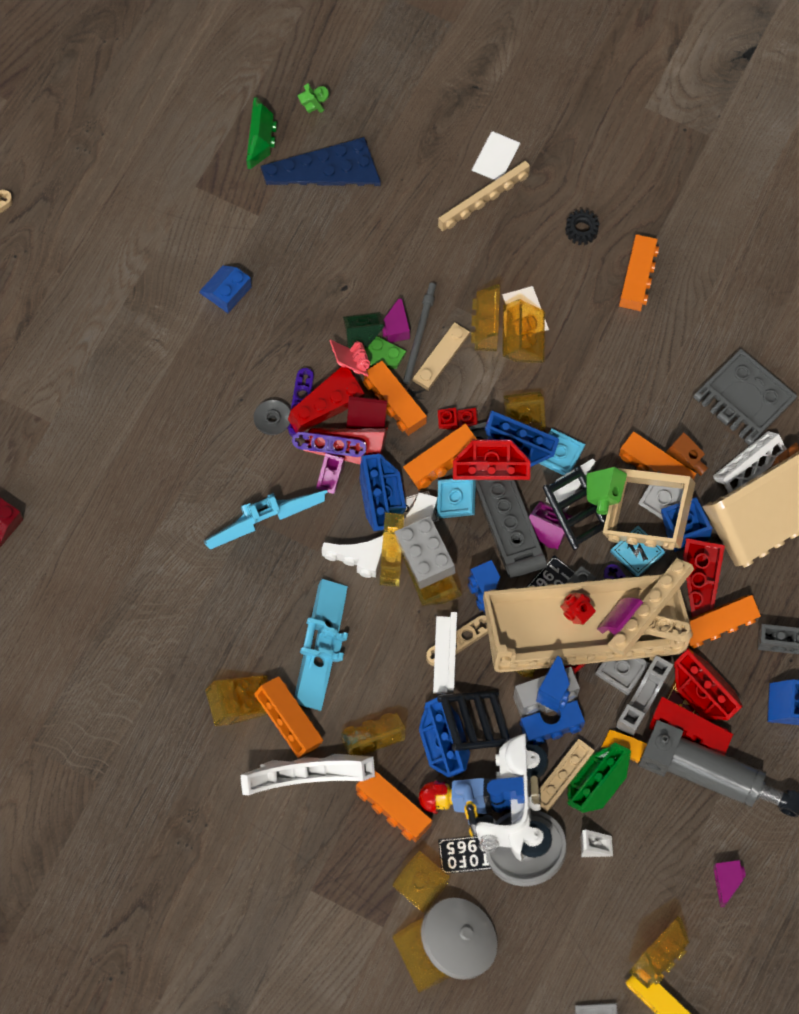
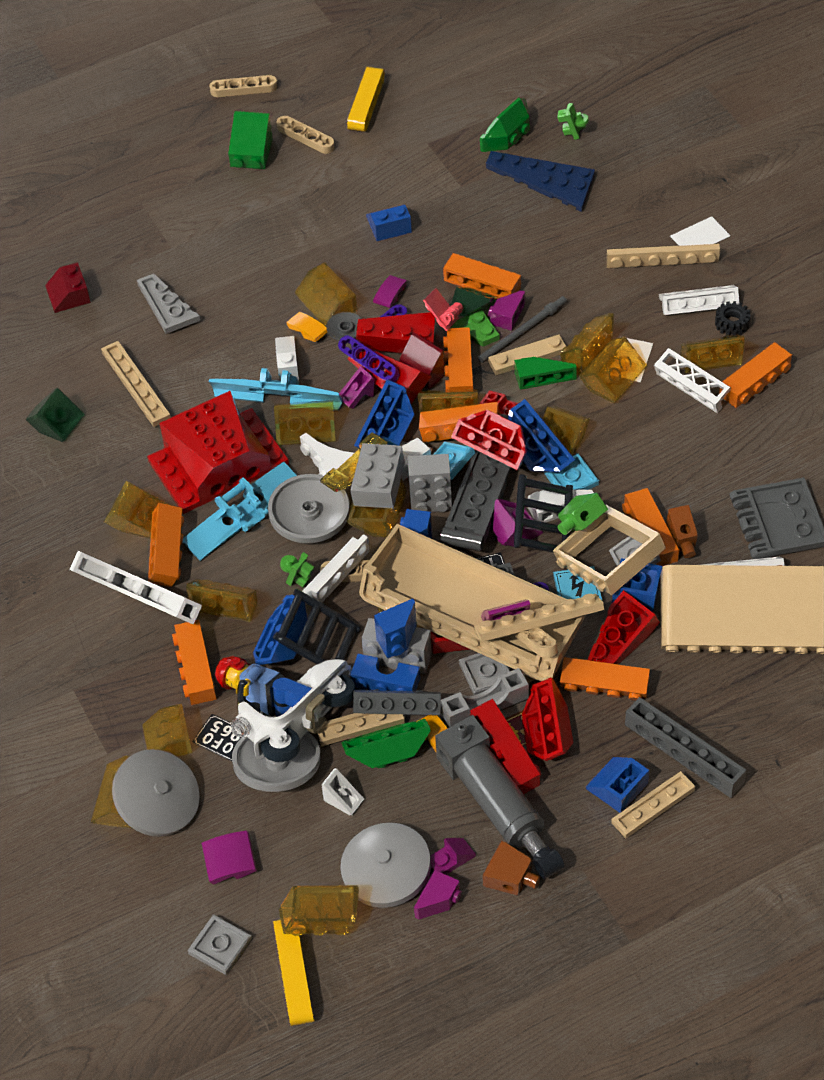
camera: 40 degrees right, 15 degrees down
red brick [560,593,596,625] -> none
none -> clear green slope [25,387,85,442]
none -> tan plate [101,341,171,427]
none -> light grey wing [137,274,200,334]
none -> red wedge [147,391,289,514]
none -> magenta slope [202,831,257,885]
none -> green slope [228,111,273,169]
none -> light grey dish [268,474,350,543]
none -> clear yellow slope [274,400,336,445]
none -> white slope [275,336,299,381]
none -> tan beam [277,116,334,154]
none -> bright green hips [280,552,314,587]
none -> light orange slope [286,312,327,342]
none -> clear yellow slope [295,262,357,326]
none -> light grey dish [341,823,431,908]
none -> yellow beam [347,67,385,132]
none -> dark grey plate [353,689,441,715]
none -> magenta slope [373,275,407,308]
none -> light grey brick [408,454,452,512]
none -> clear yellow slope [418,389,478,417]
none -> magenta slope [430,838,476,875]
none -> orange brick [443,253,521,299]
none -> dark orange torso [483,841,541,895]
none -> green slope [514,357,577,390]
none -> white fence [654,348,731,413]
none -> white fence [659,285,739,315]
none -> clear yellow slope [680,335,745,373]

